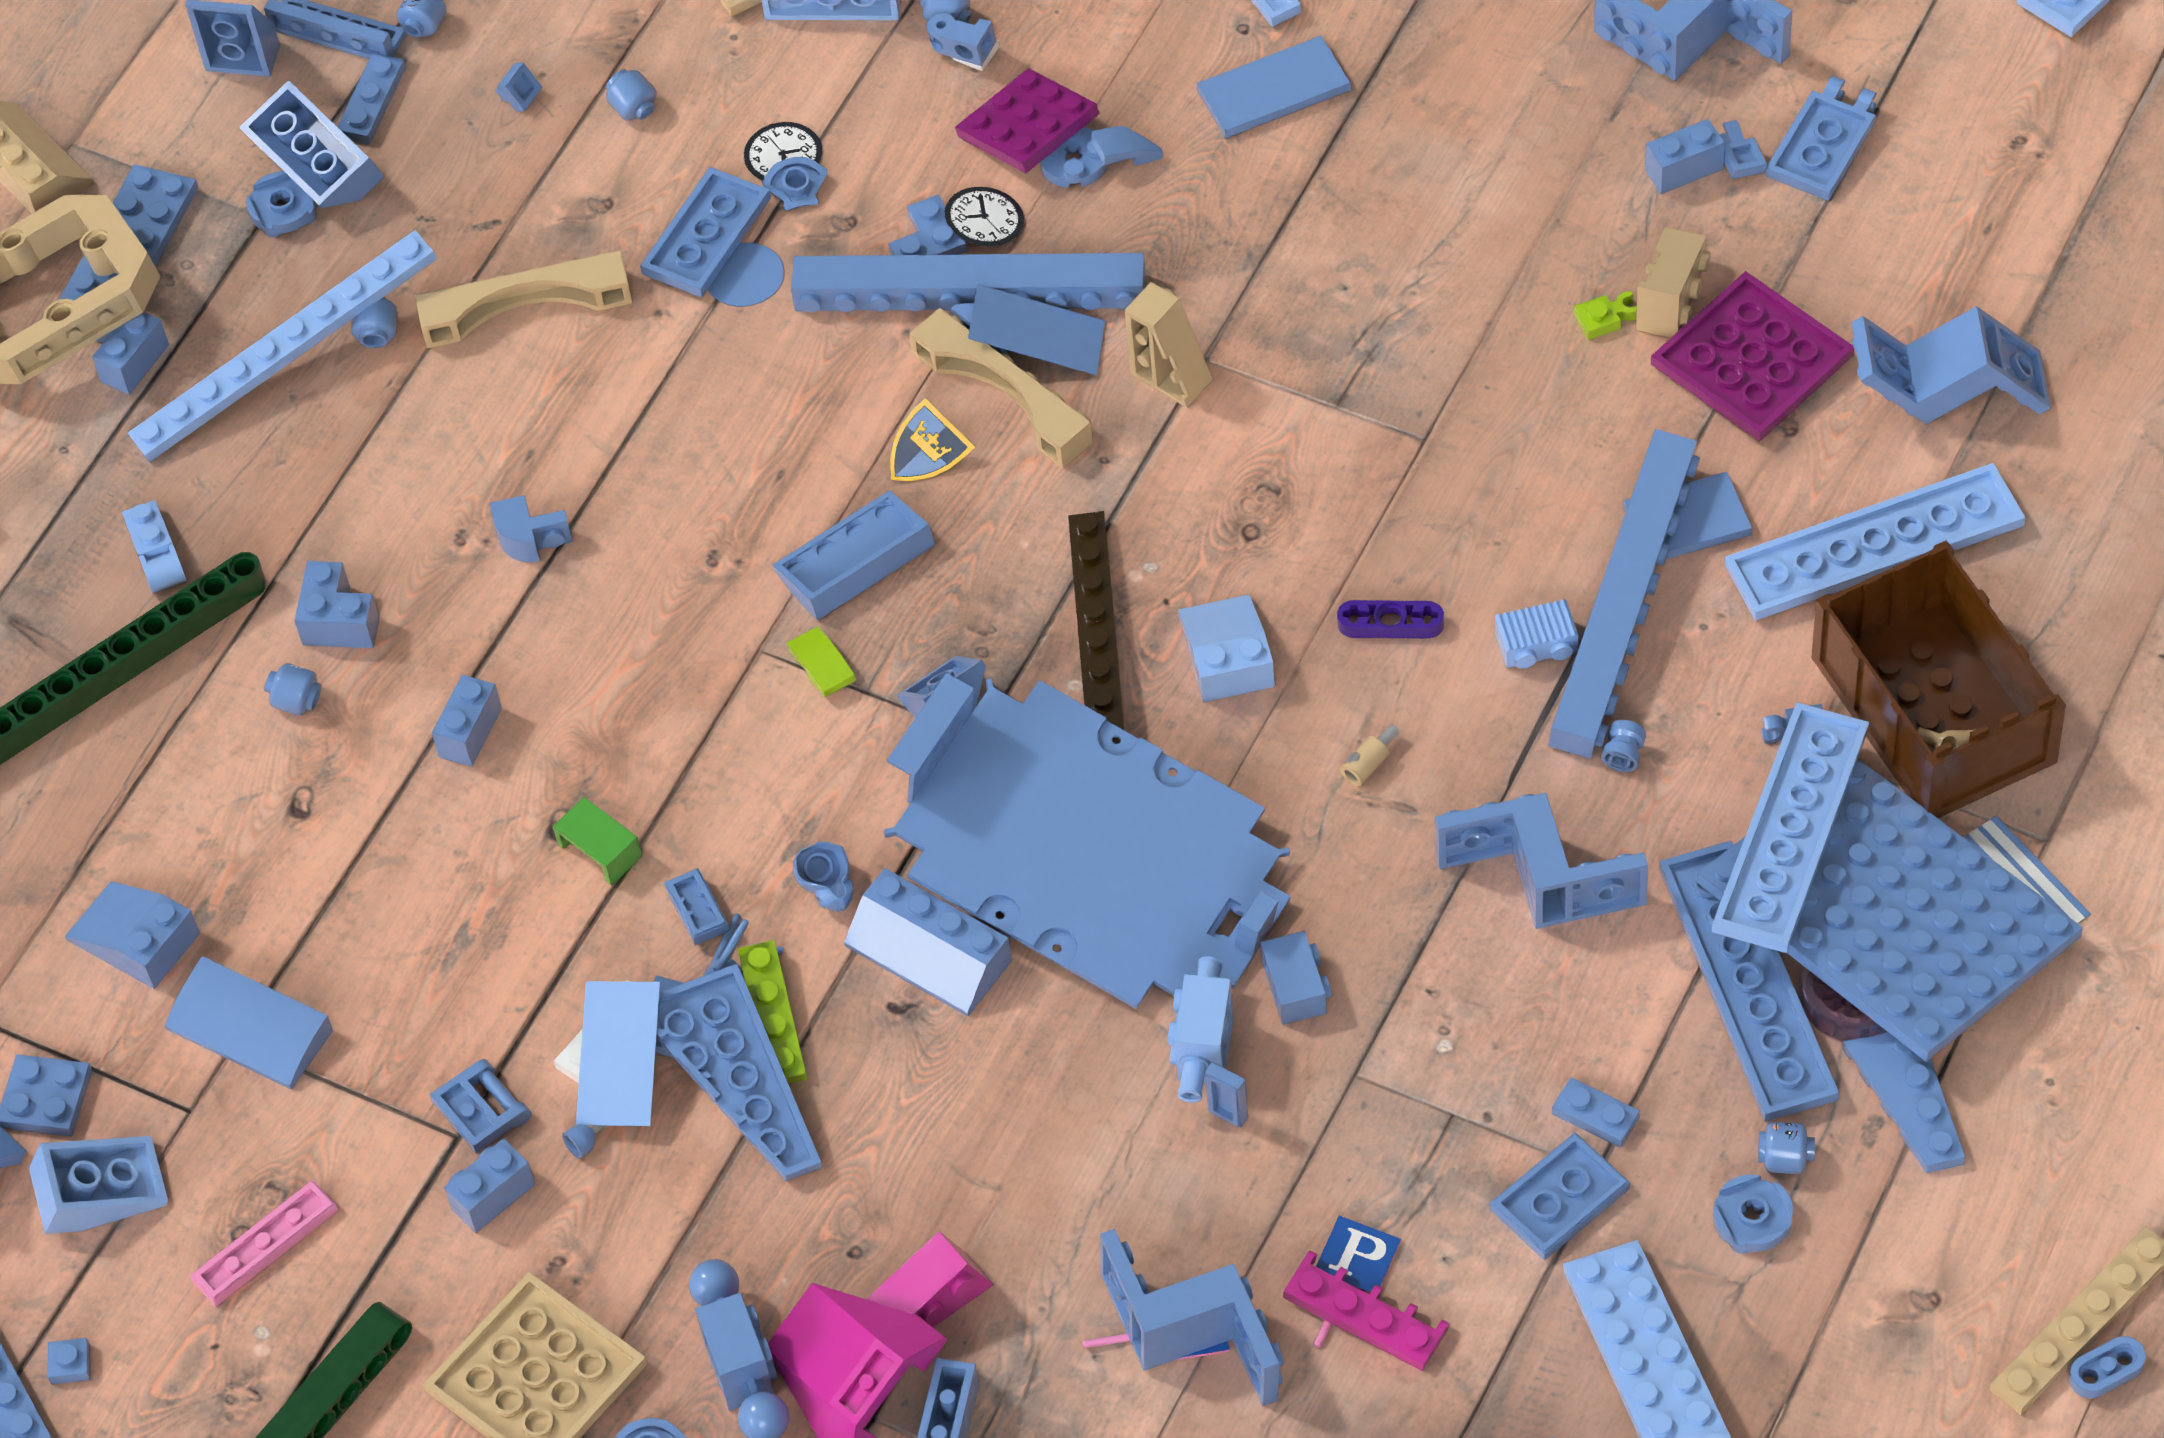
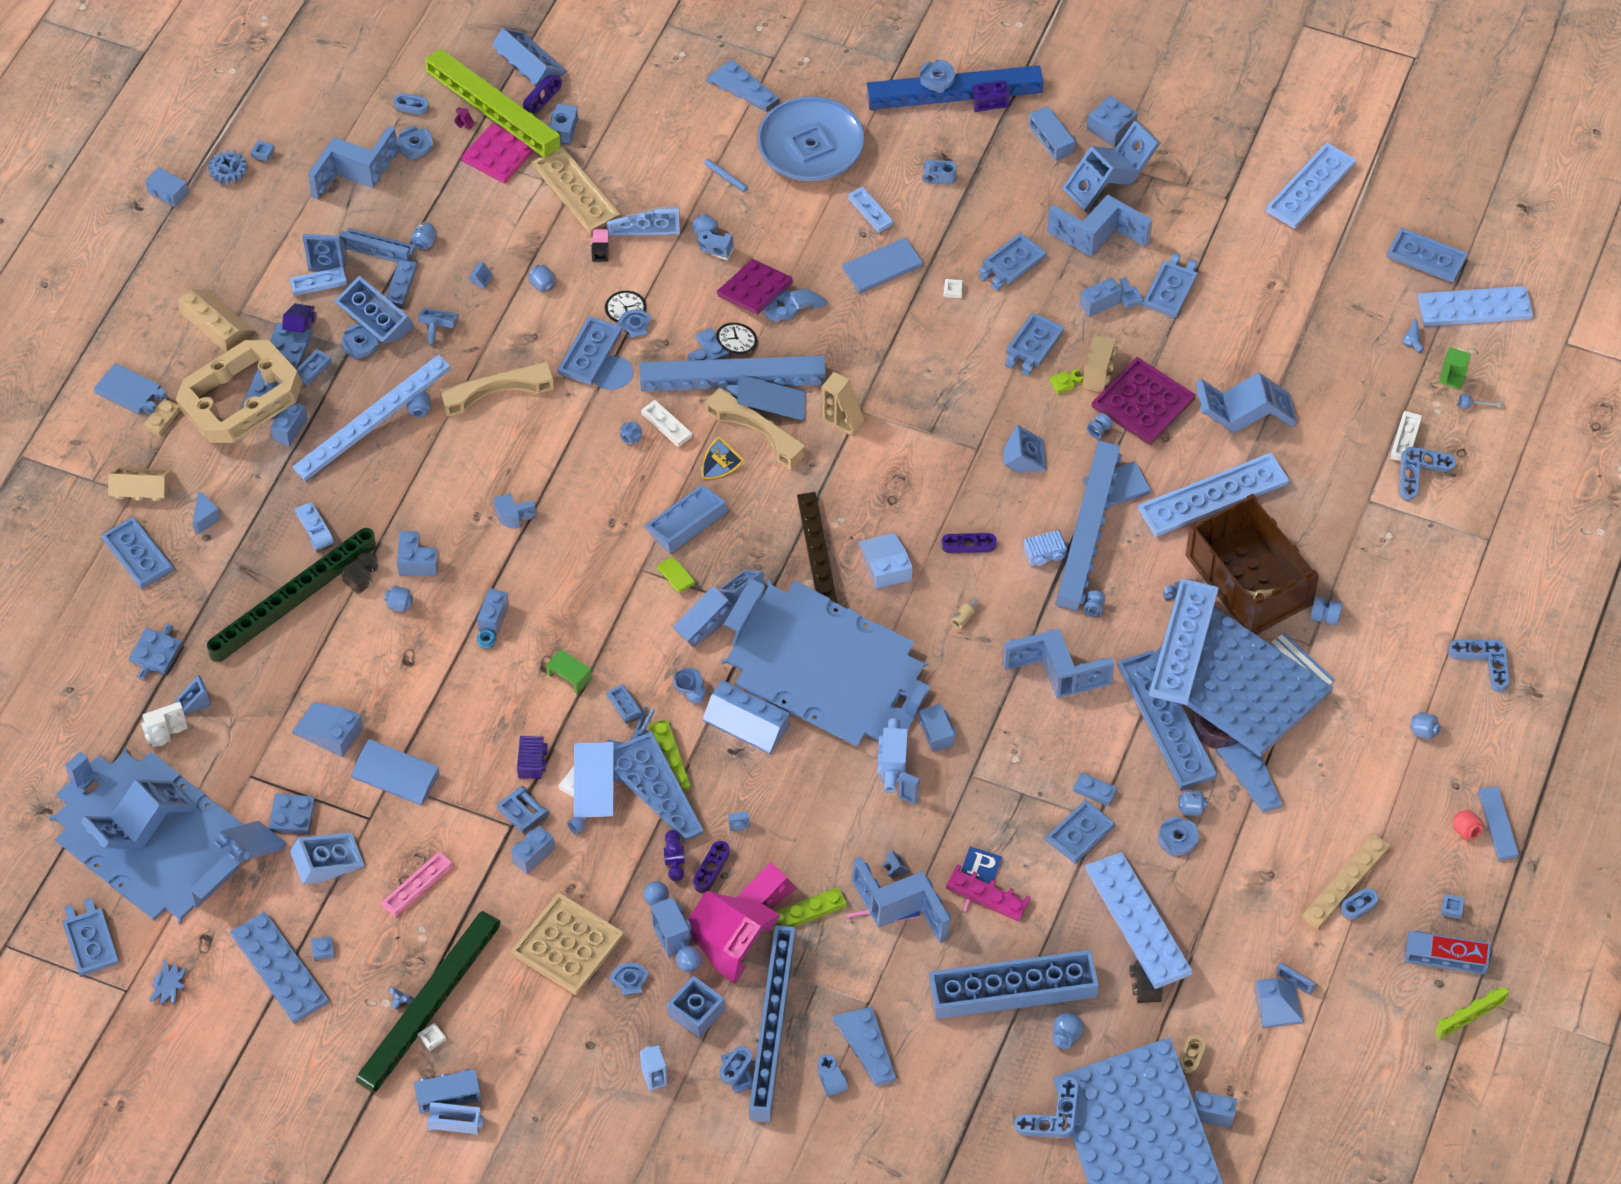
camera: 10 degrees left, 0 degrees up
none -> dark purple brick [282,303,317,333]
none -> light blue plate [289,267,347,296]
none -> medium blue plate [296,349,332,385]
none -> clear smoke brick [341,553,379,595]
none -> medium blue plate [418,308,459,344]
none -> dark azure plate [477,630,496,649]
none -> dark purple brick [517,736,548,779]
none -> leg [591,229,609,262]
none -> medium blue gear [619,421,642,444]
none -> white plate [641,400,692,447]
none -> dark purple piece [664,830,685,882]
none -> medium blue wedge [673,586,733,647]
none -> dark purple beam [693,841,730,893]
none -> medium blue plate [728,811,750,831]
none -> lime plate [771,887,847,935]
none -> medium blue tile [882,851,909,877]
none -> white tile [944,279,963,298]
none -> medium blue tile [978,233,1047,291]
none -> medium blue slope [1003,425,1046,472]
none -> medium blue tile [1005,313,1065,376]
none -> medium blue wheel [1087,413,1113,439]
none -> medium blue wheel [1310,596,1343,626]

